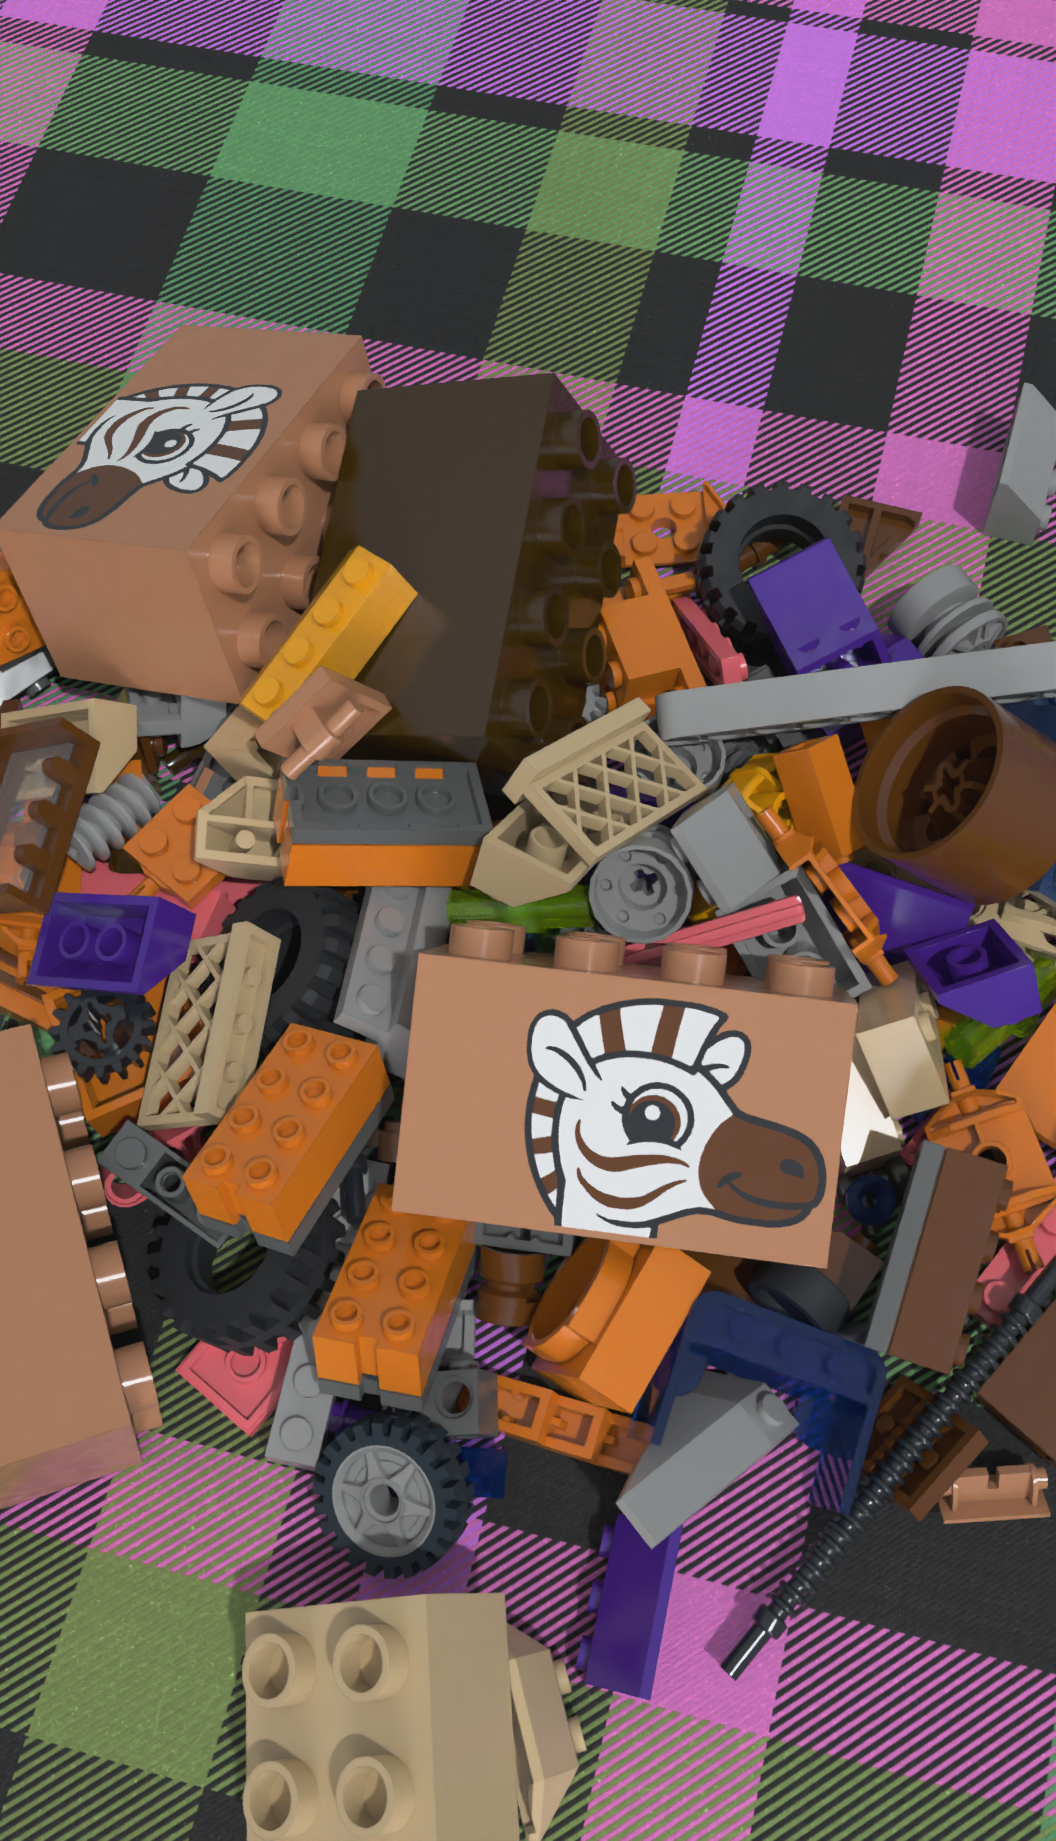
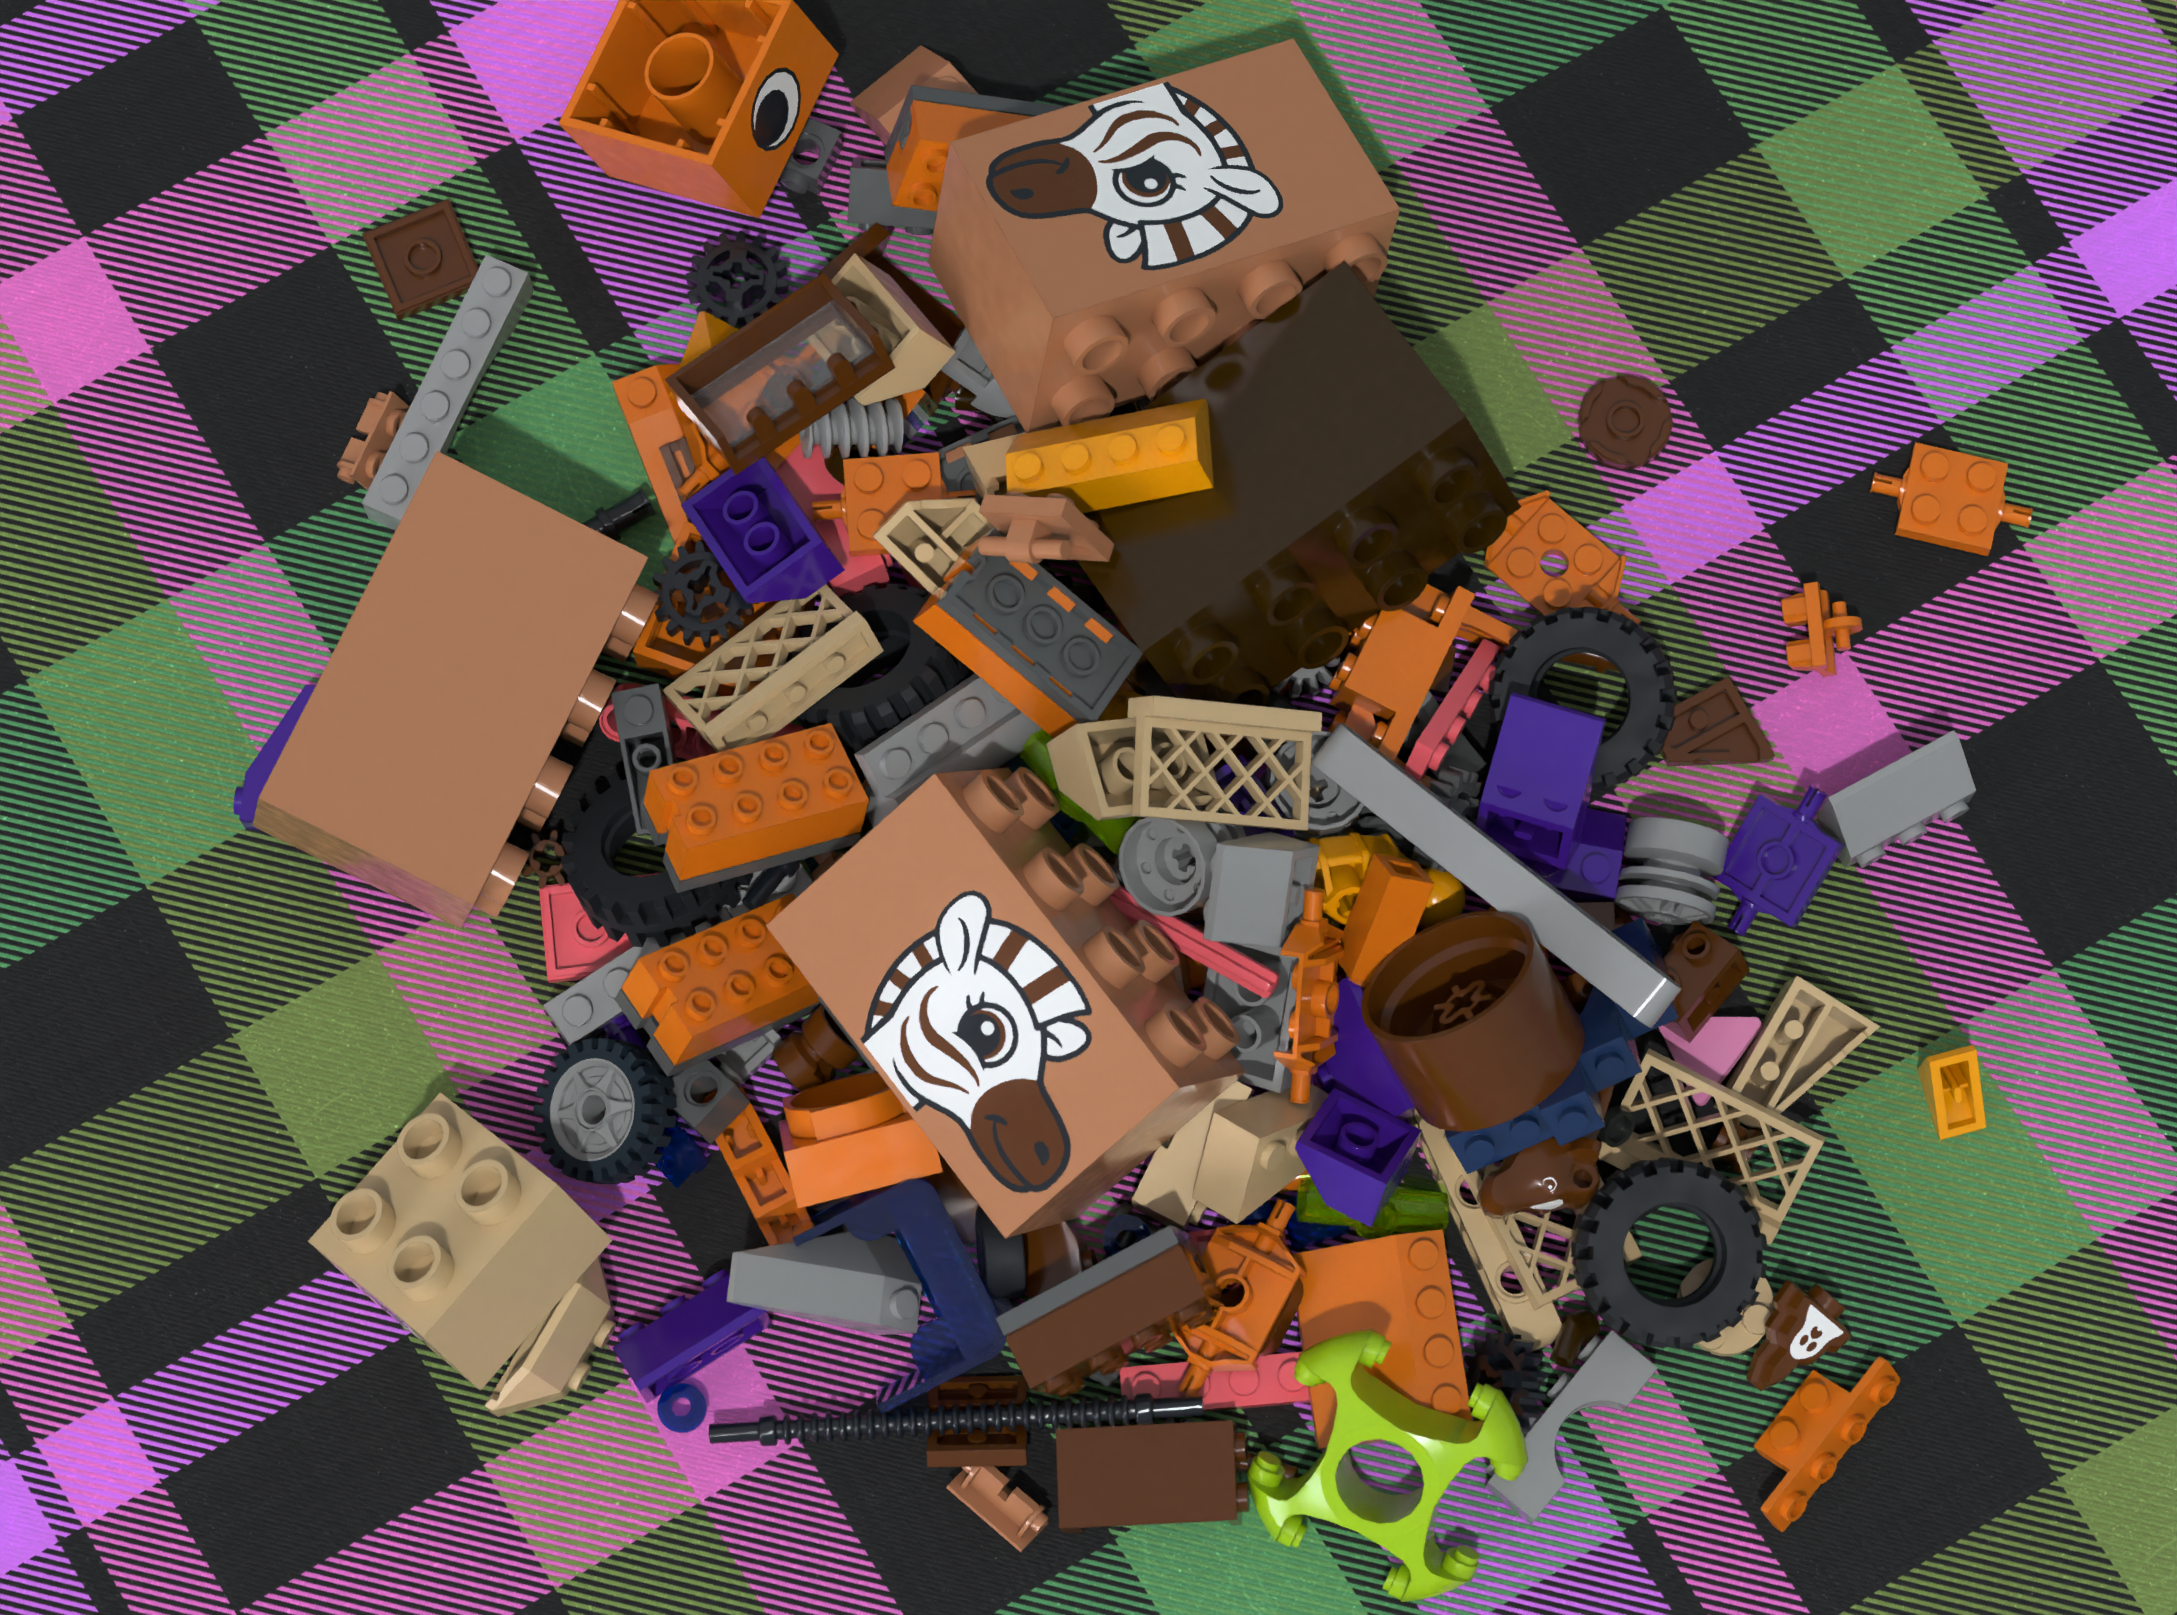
camera: 40 degrees right, 10 degrees up
none -> reddish brown gear [522,830,567,889]
none -> clear blue plate [657,1383,707,1433]
none -> reddish brown tile [1577,375,1673,470]
none -> dark purple plate [1713,785,1845,936]
none -> orange hips [1781,582,1863,677]
none -> orange plate [1870,442,2033,556]

